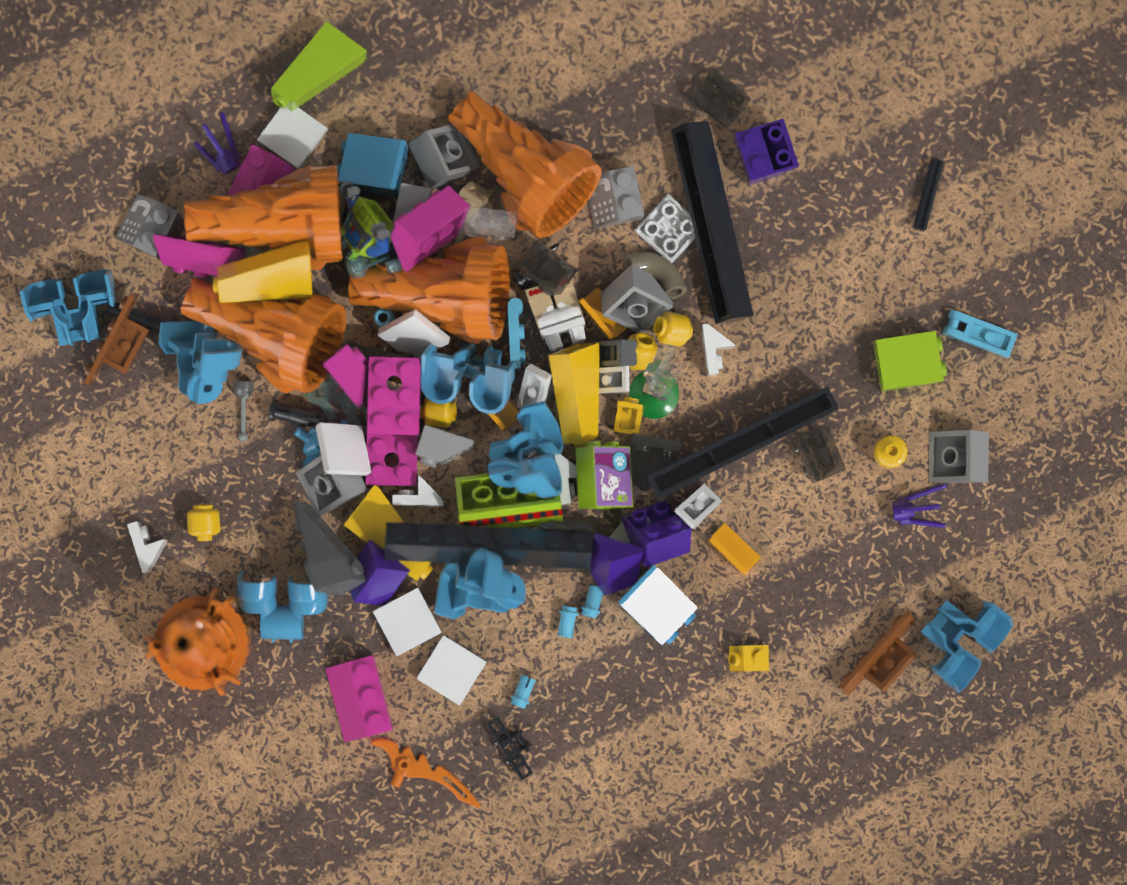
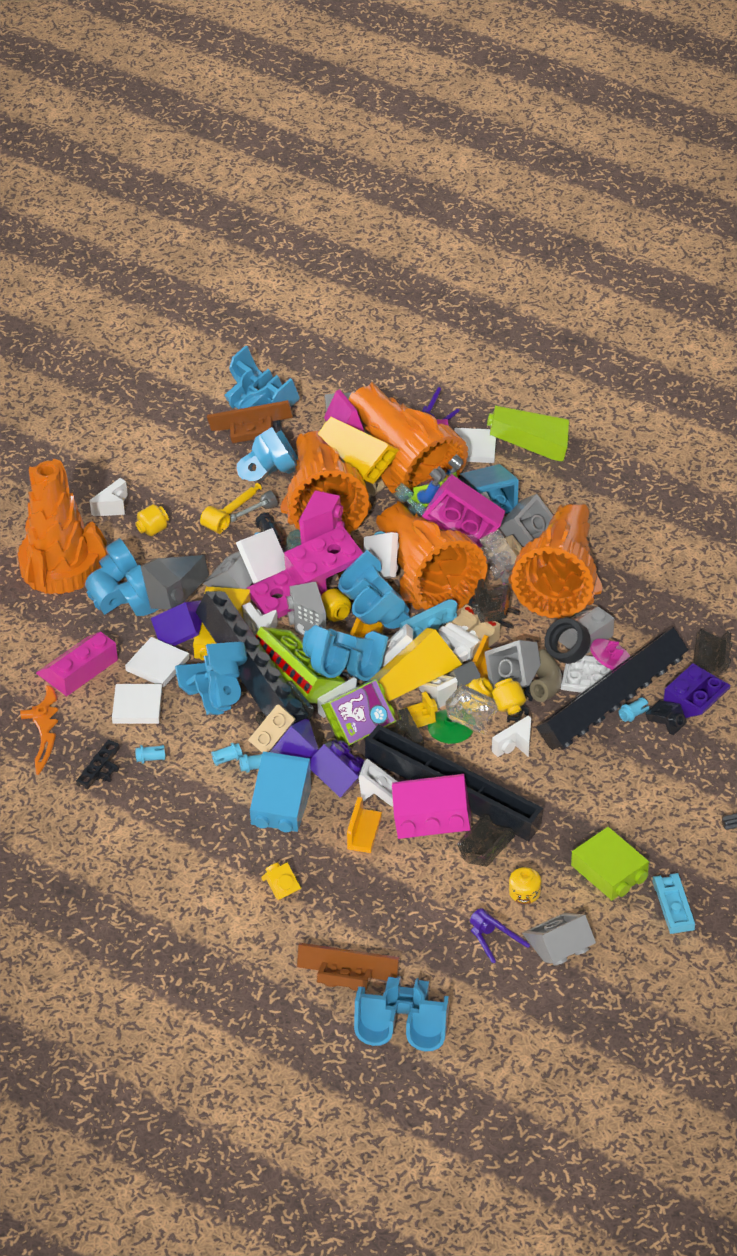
camera: 60 degrees right, 40 degrees down
none -> yellow piece [200,483,262,534]
none -> tan bracket [248,705,295,753]
none -> dark pink slope [392,774,472,839]
none -> black tyre [544,617,590,664]
none -> dark pink piece [590,639,630,670]
none -> medium azure pin [619,697,649,722]
none -> black bracket [645,700,687,735]

